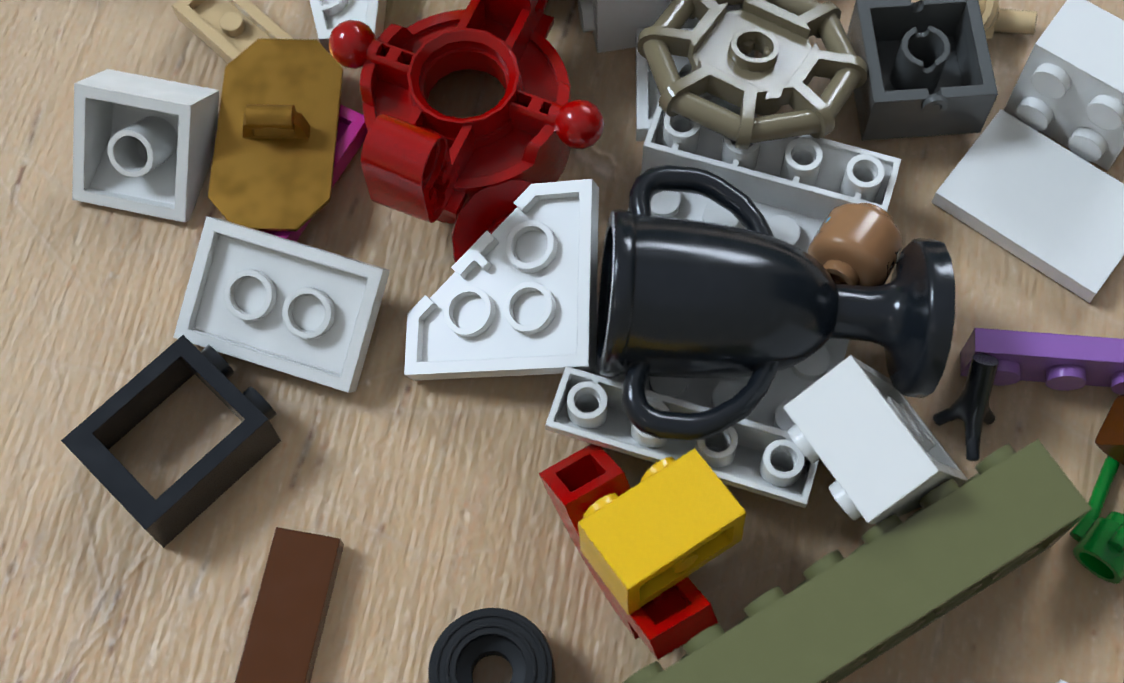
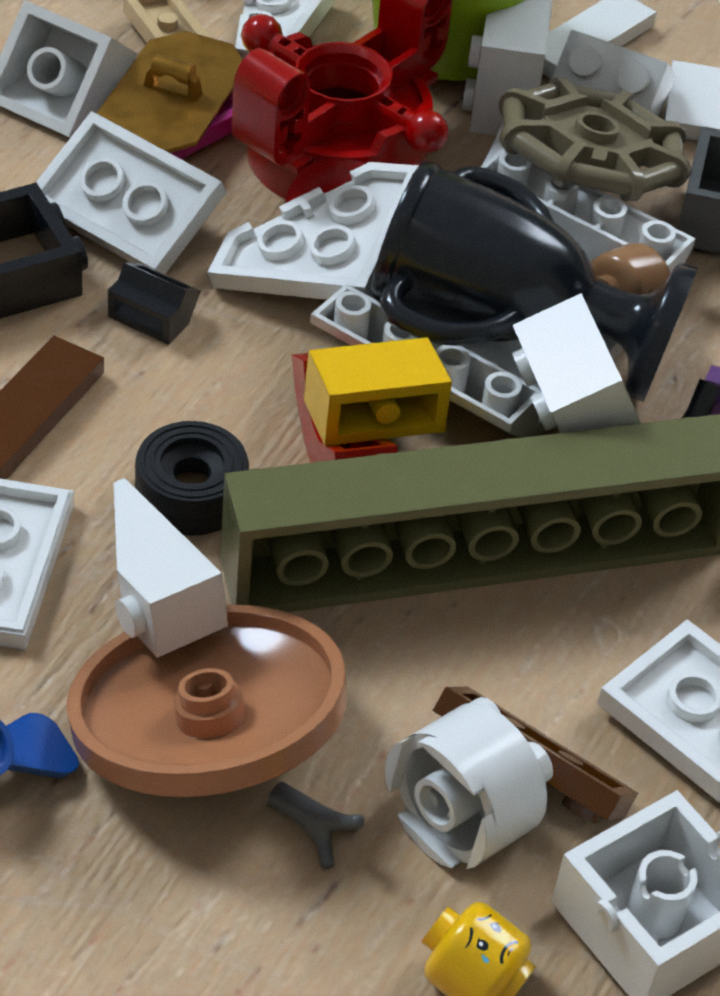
camera: 10 degrees right, 20 degrees down
none -> black piece [108,263,201,345]

